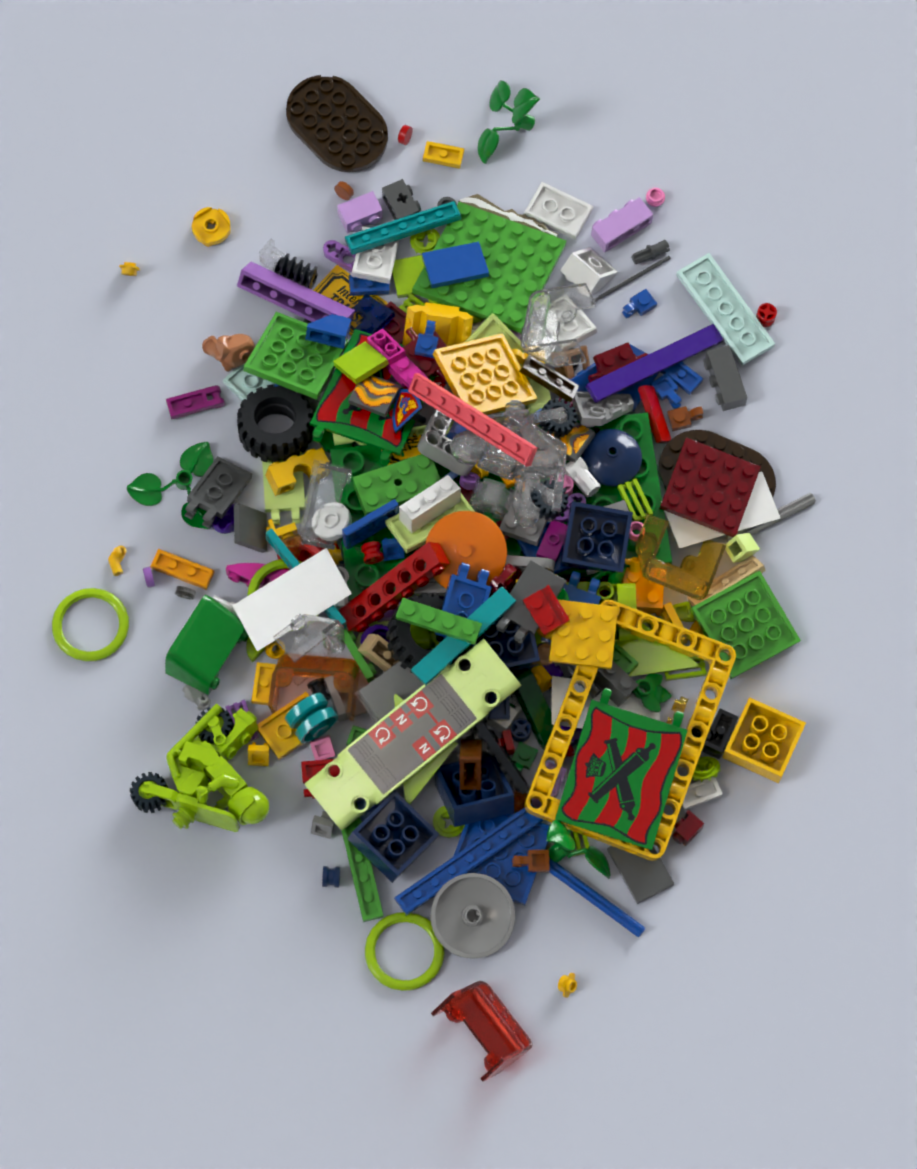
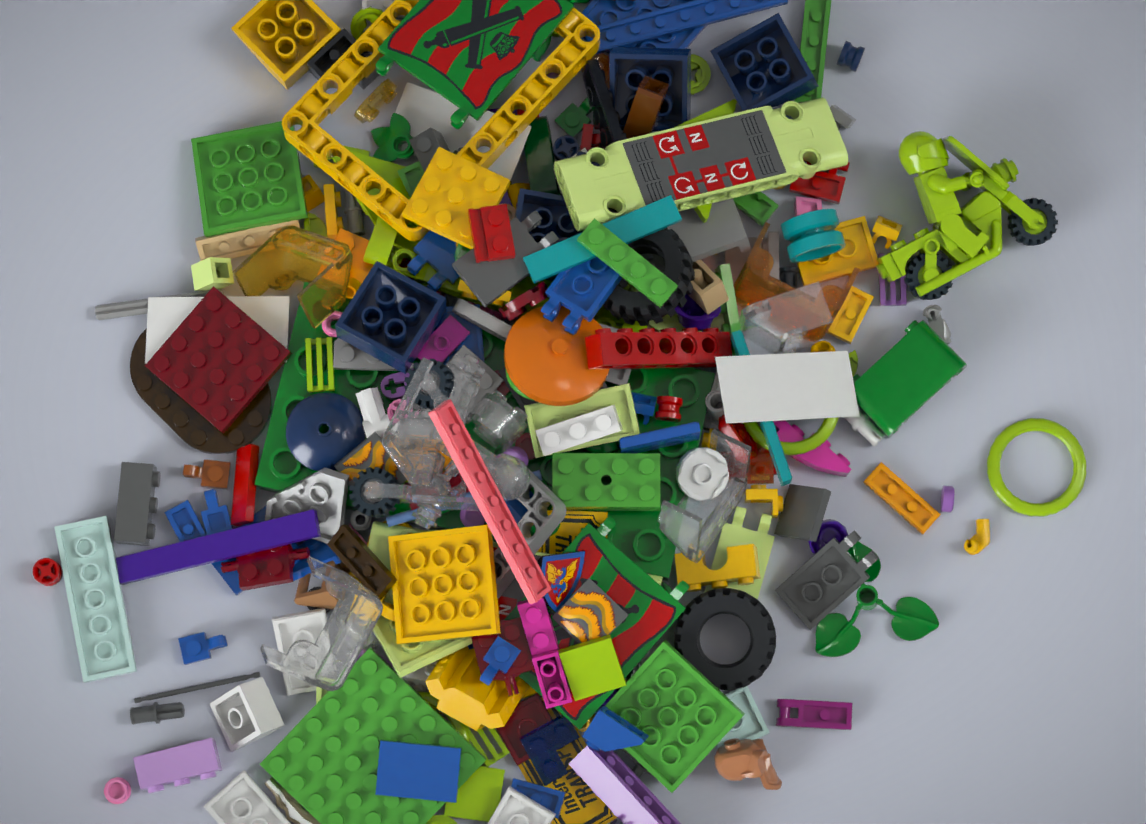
camera: 155 degrees left, 10 degrees up
clear smoke tile [175,586,196,600] -> none

